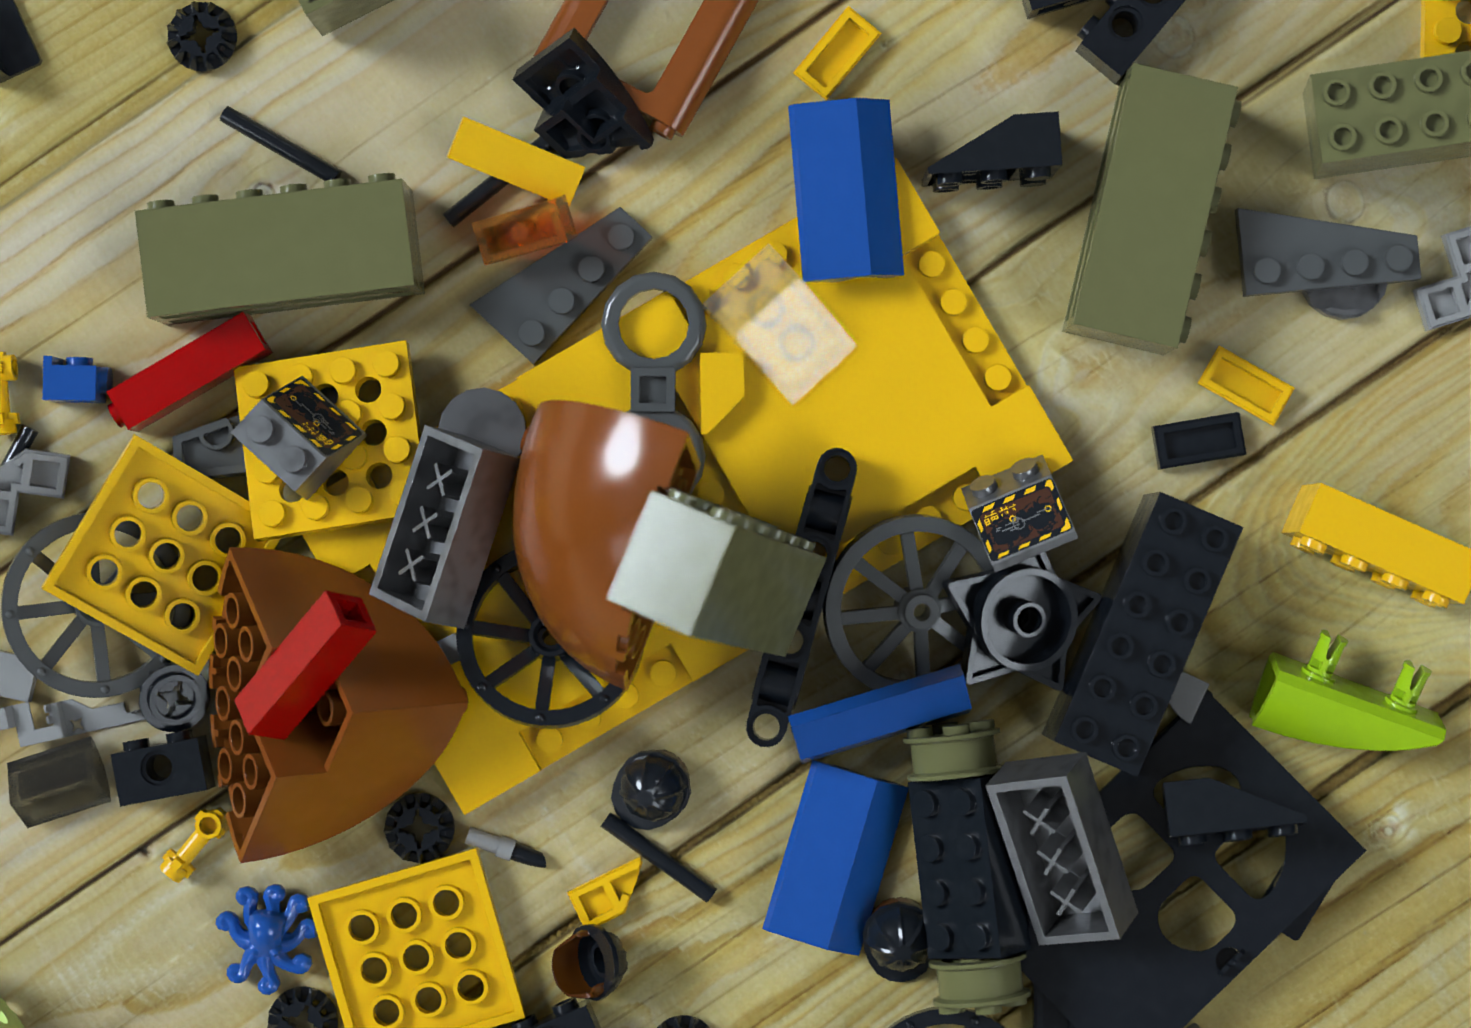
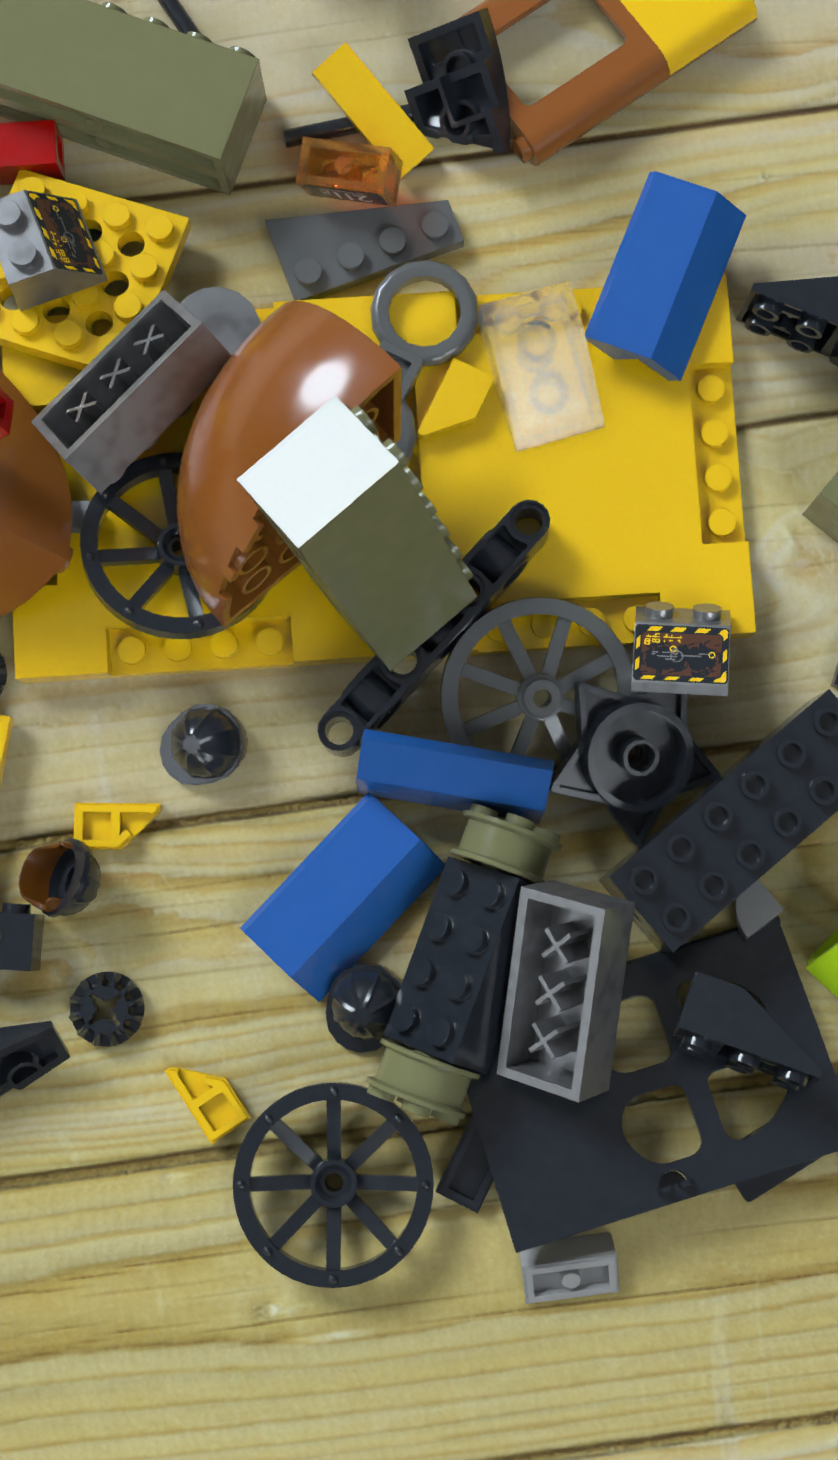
camera: 30 degrees right, 5 degrees down
light grey piece [465,827,546,868] -> none
black bar [600,812,717,903] -> none
yellow tile [793,6,882,101] -> none

